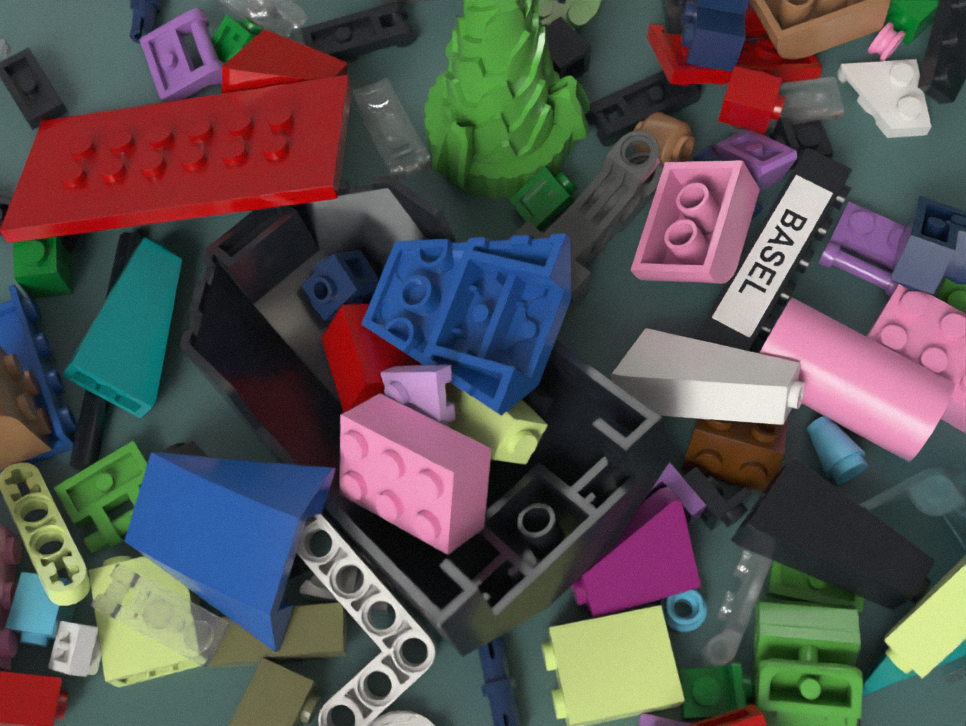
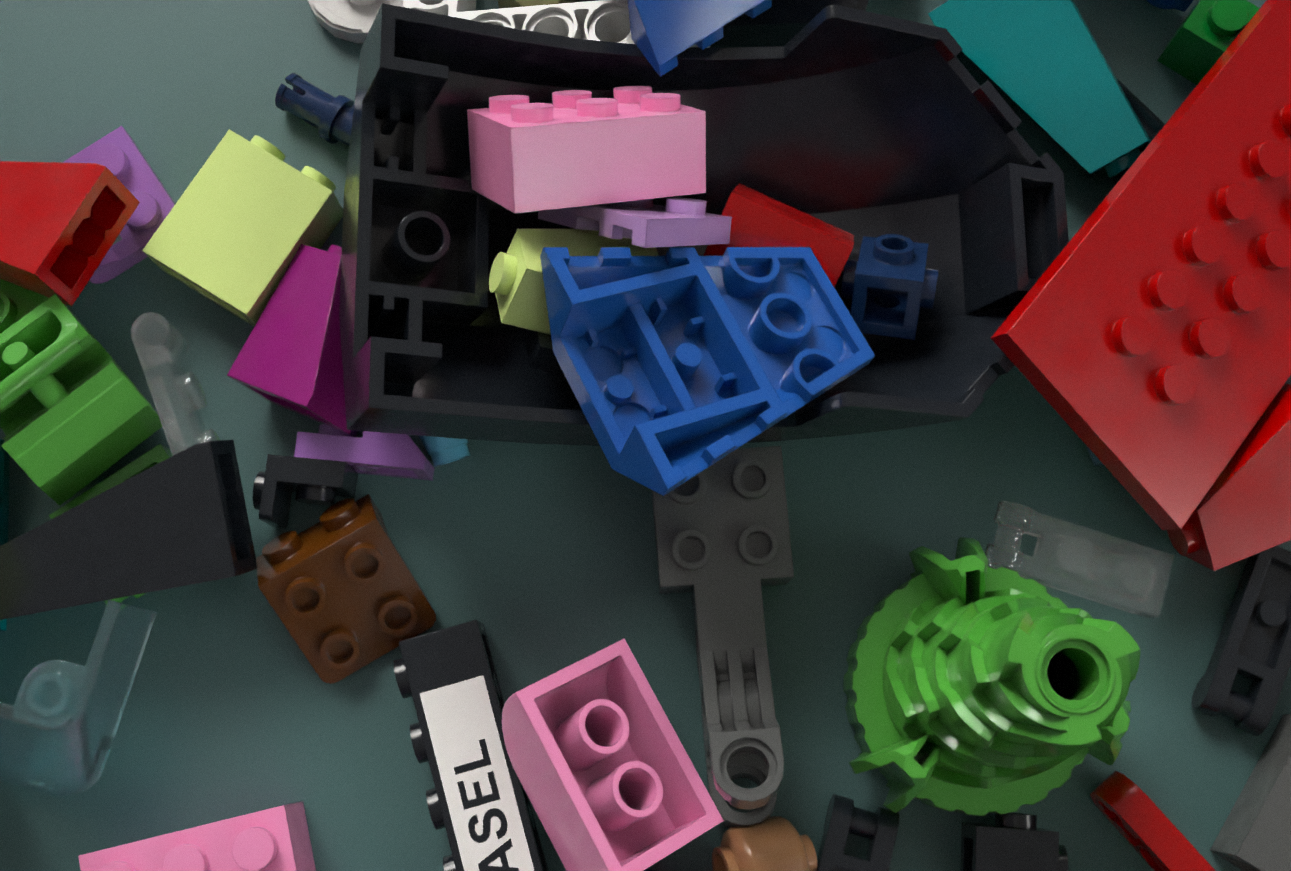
camera: 130 degrees right, 10 degrees up
green bracket [509,166,578,231] -> none
white slope [612,328,805,425] -> none
medium azure plate [660,589,707,633] -> none
green bracket [678,662,753,720] -> none
bright pink brick [759,298,955,462] -> none
medium azure cone [806,416,868,484] -> none

